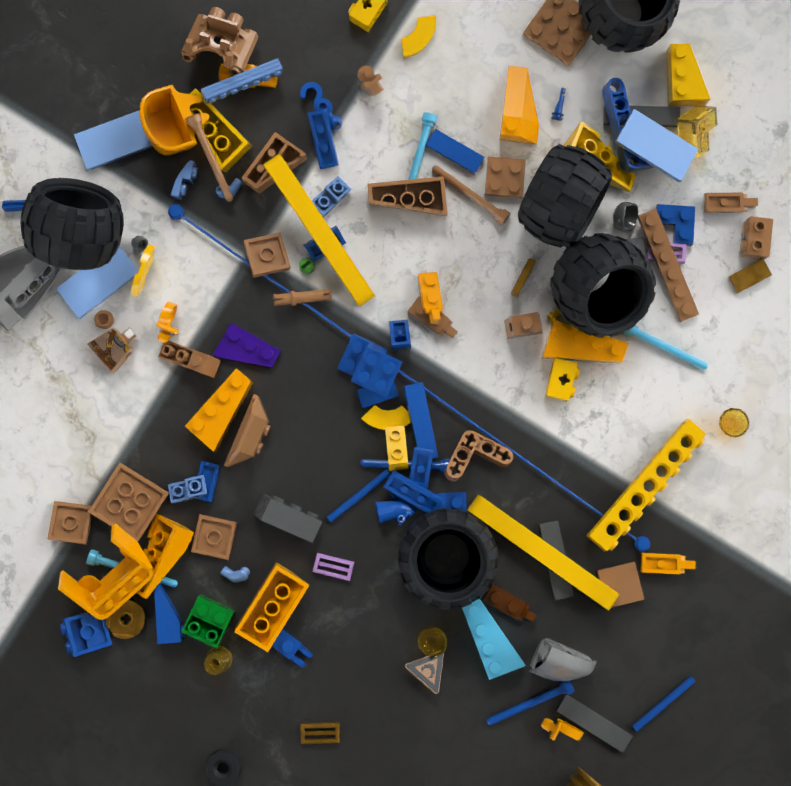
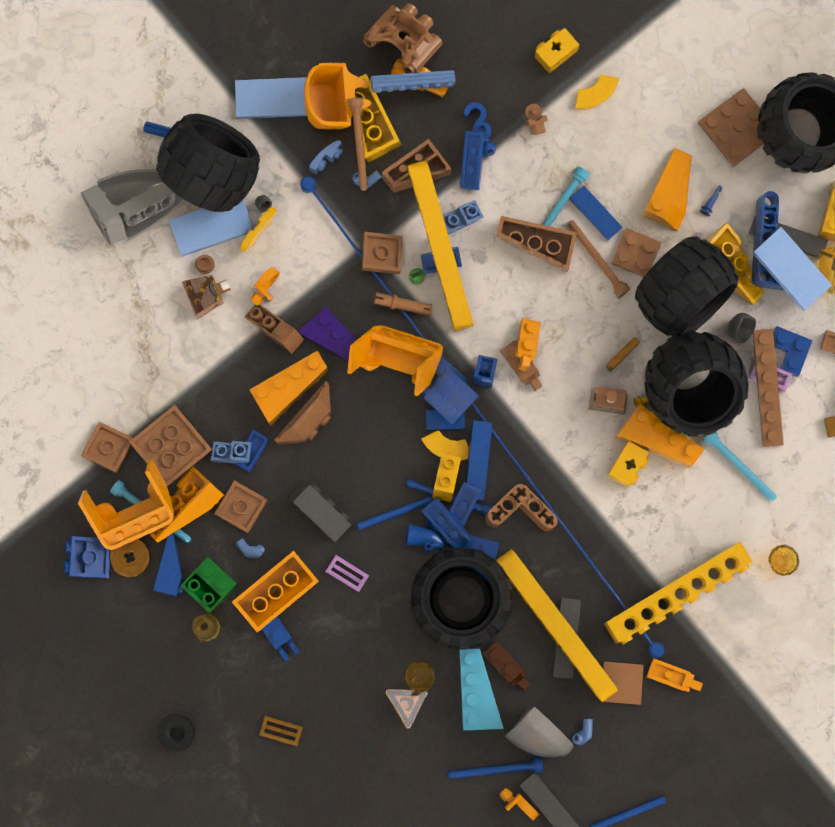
camera: 15 degrees right, 5 degrees down
none -> light orange windscreen [347,325,443,396]
none -> medium blue arm [572,719,593,746]

